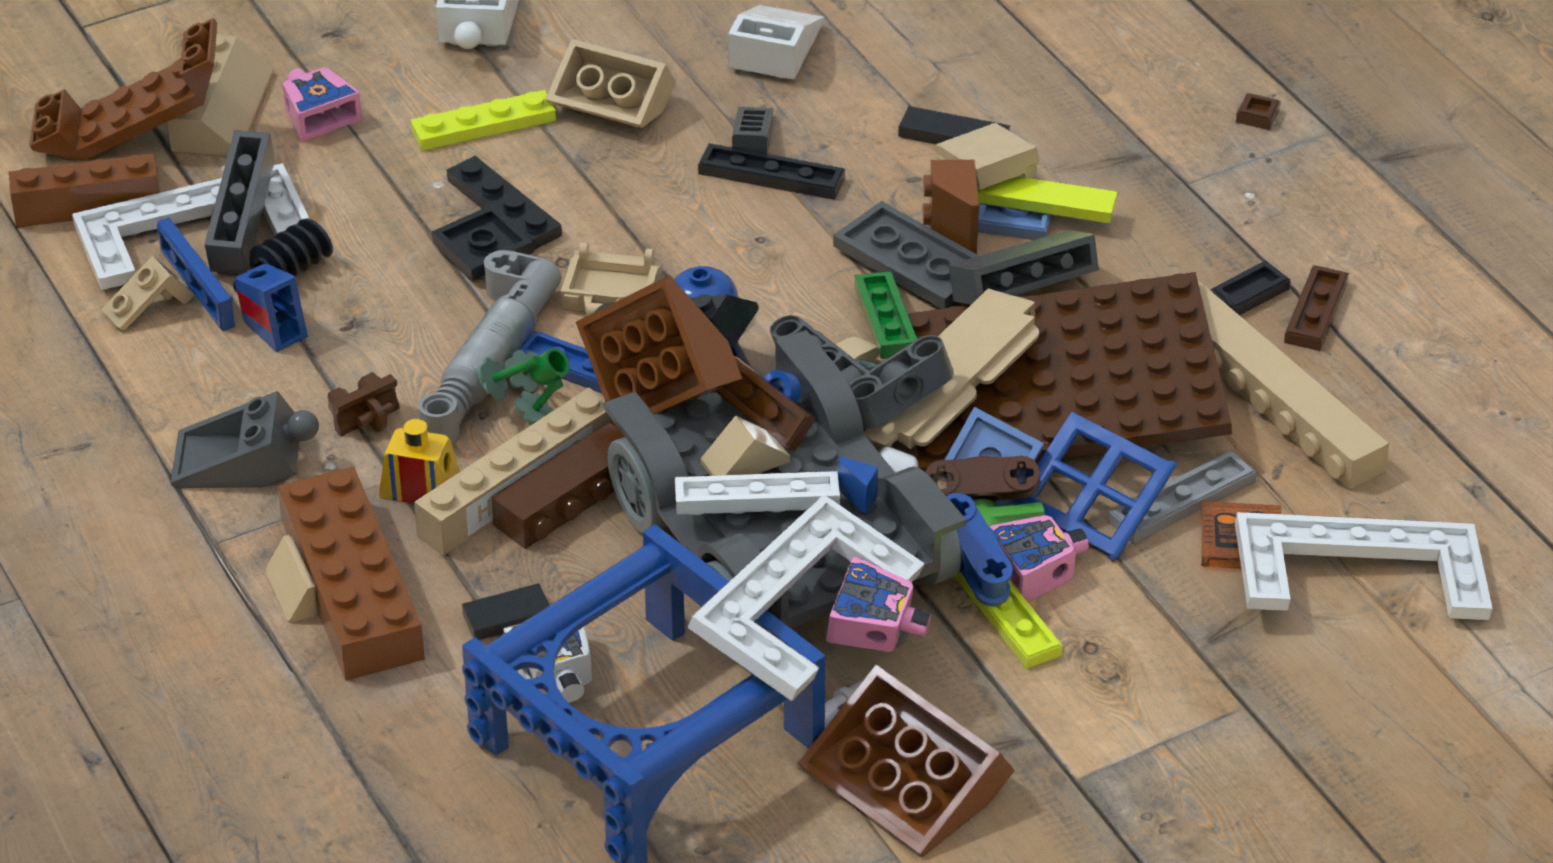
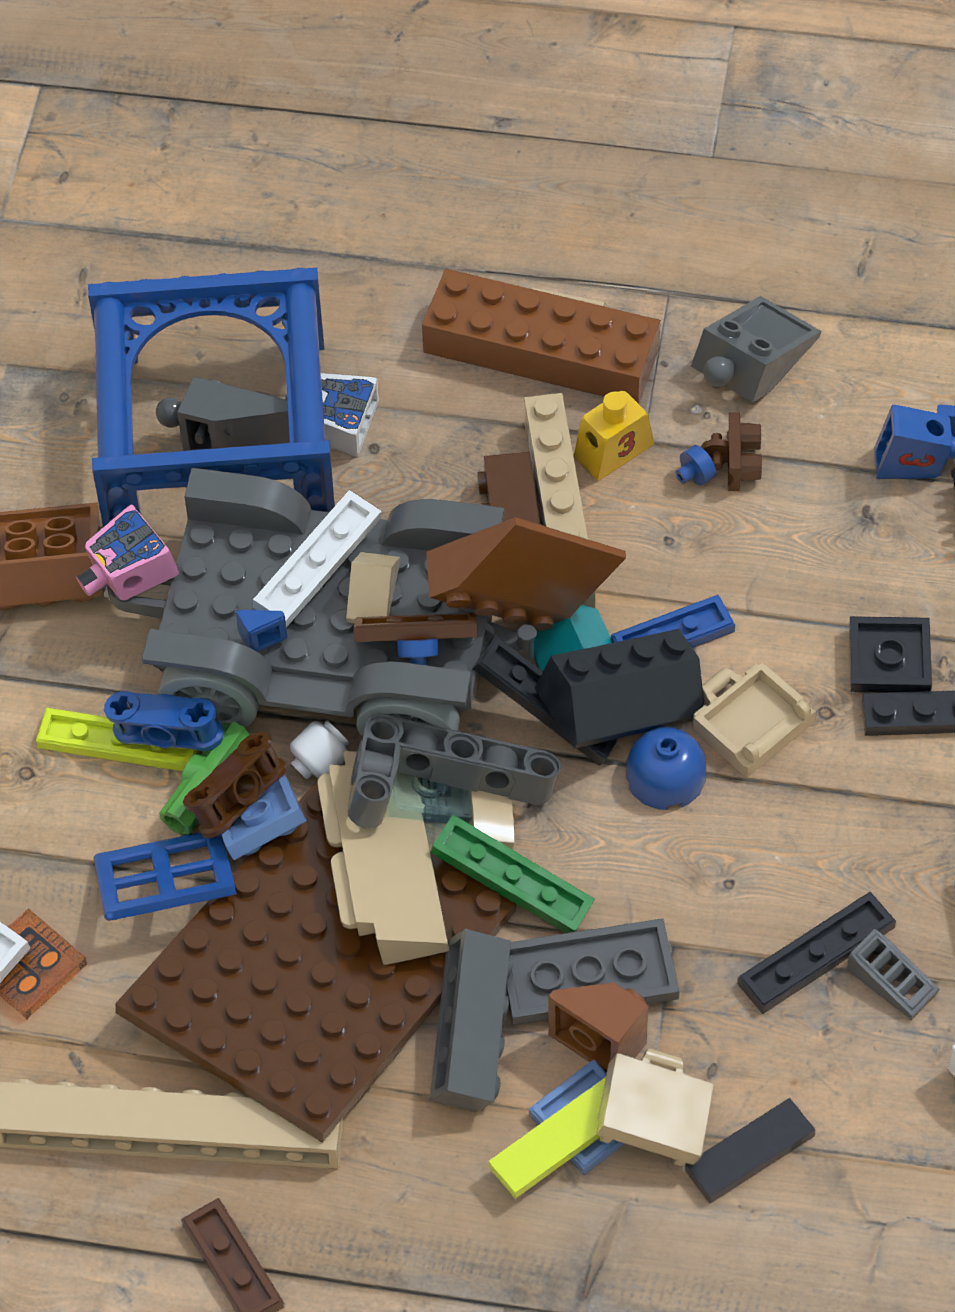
camera: 130 degrees right, 15 degrees up
light grey piece [419,250,562,443] -> none
black tile [462,583,550,640] -> none
plant [478,348,570,424] -> none
white plate [688,495,925,701] -> none
torso [989,515,1089,602] -> none
light grey tile [1108,450,1256,544] -> none
black tile [1210,260,1291,315] -> none
none -> dark grey slope [156,376,290,451]
none -> blue tile [675,445,716,486]

